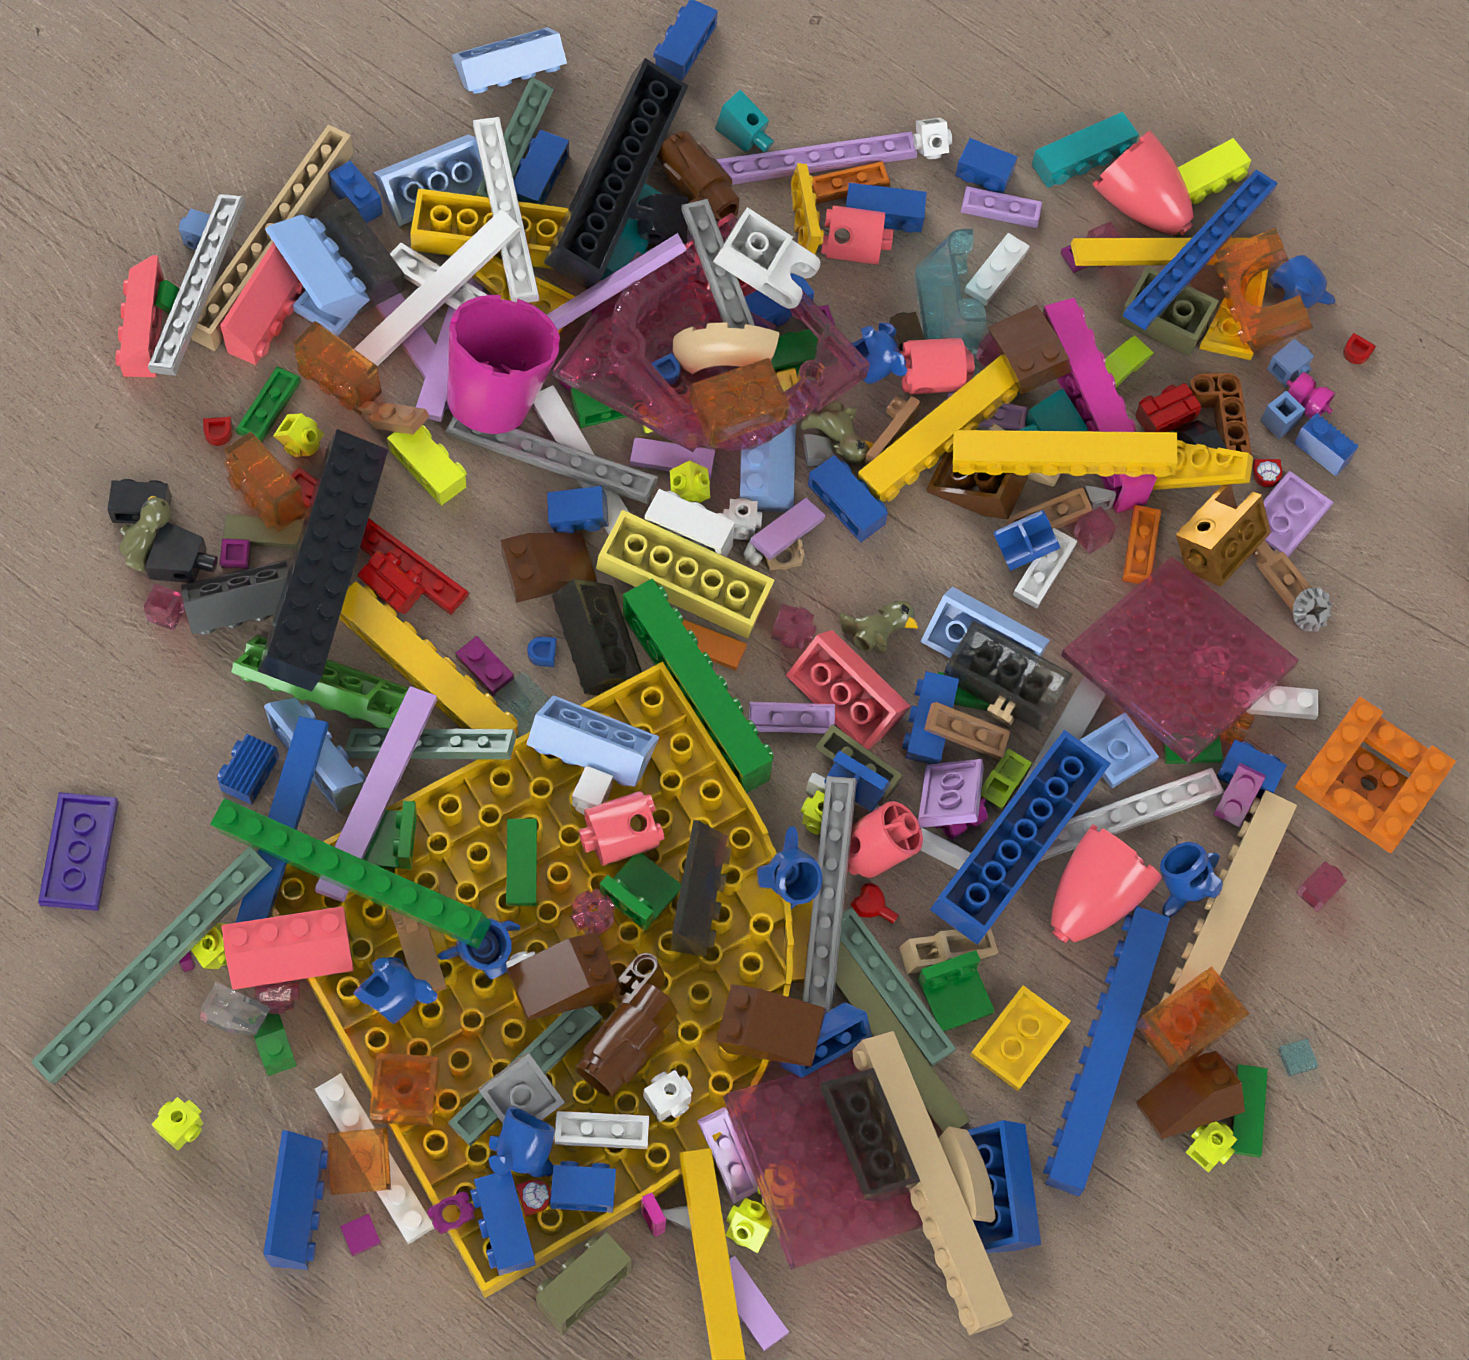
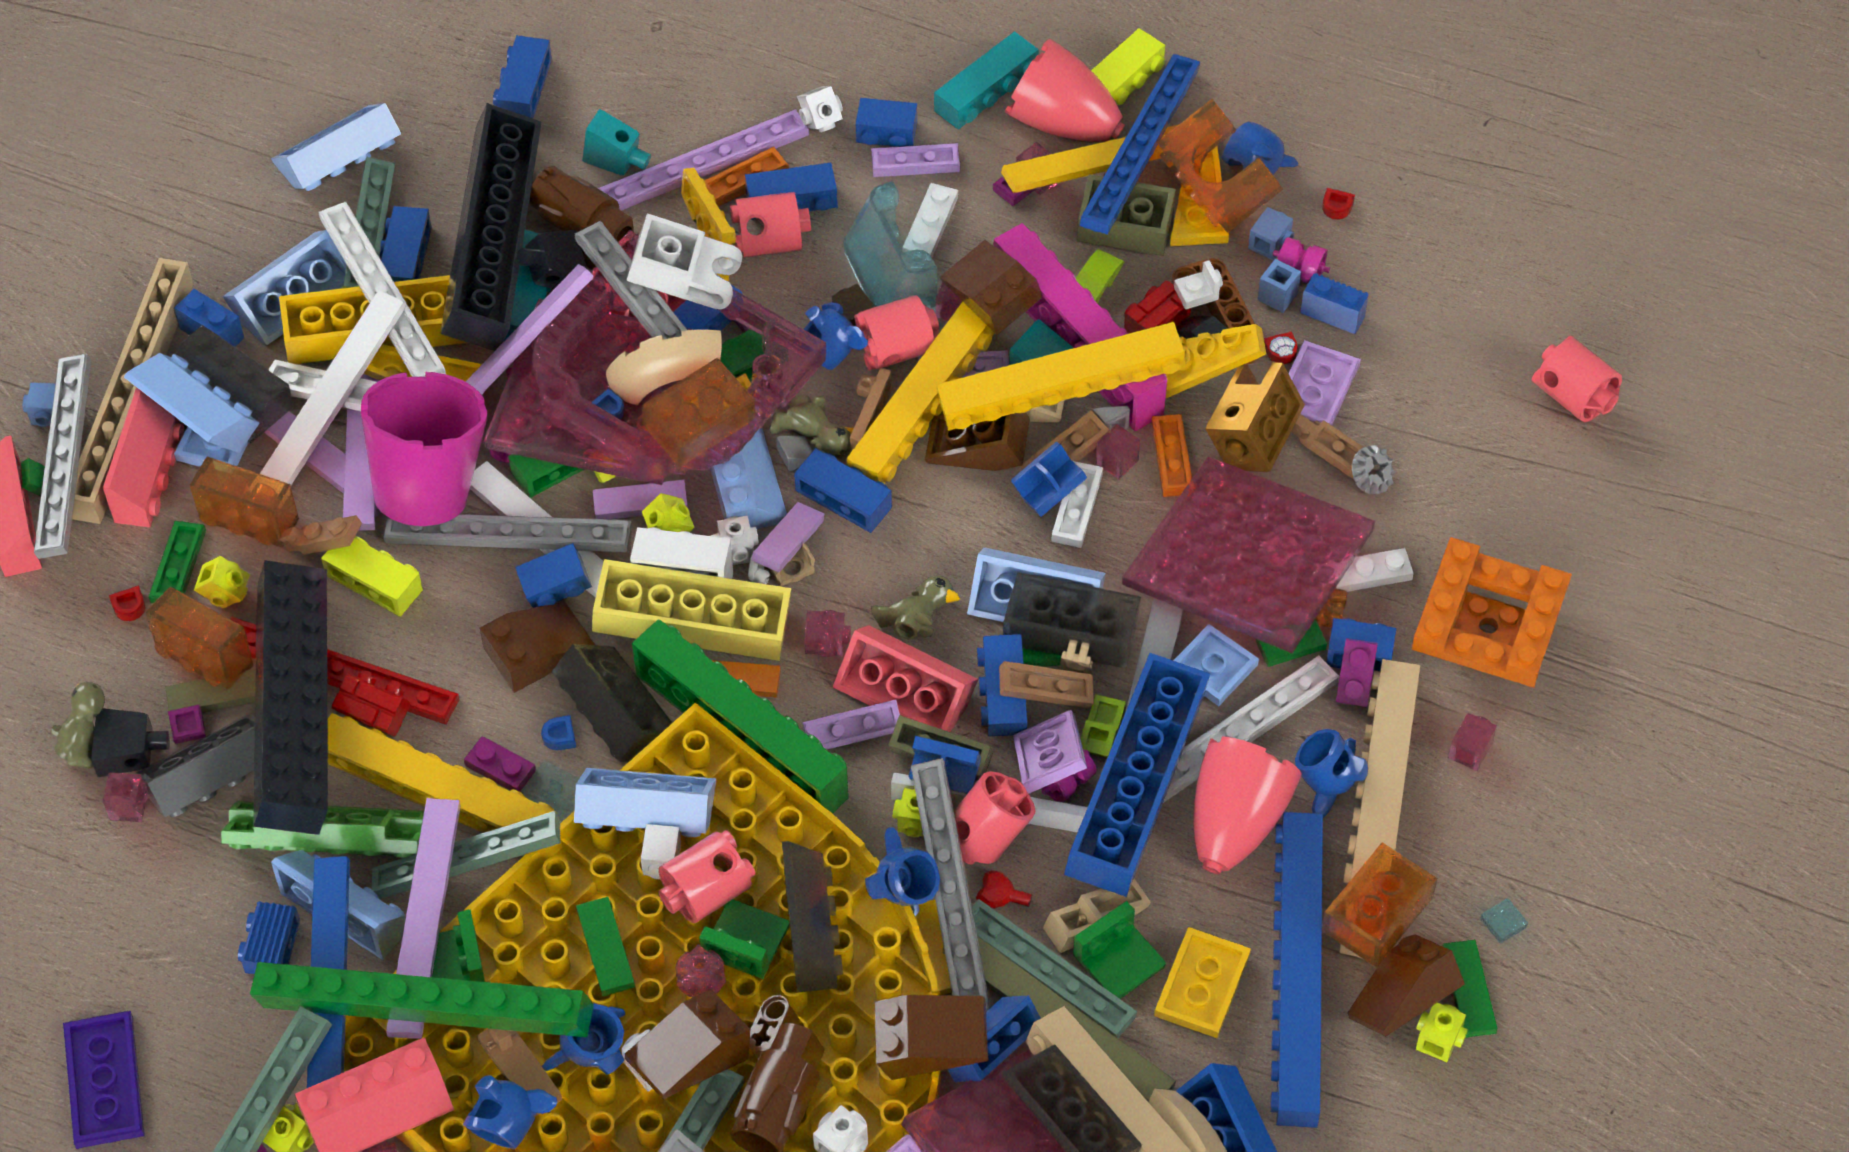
camera: 10 degrees left, 10 degrees down
black brick [107,479,172,524] -> none
none -> white bracket [1174,260,1223,310]

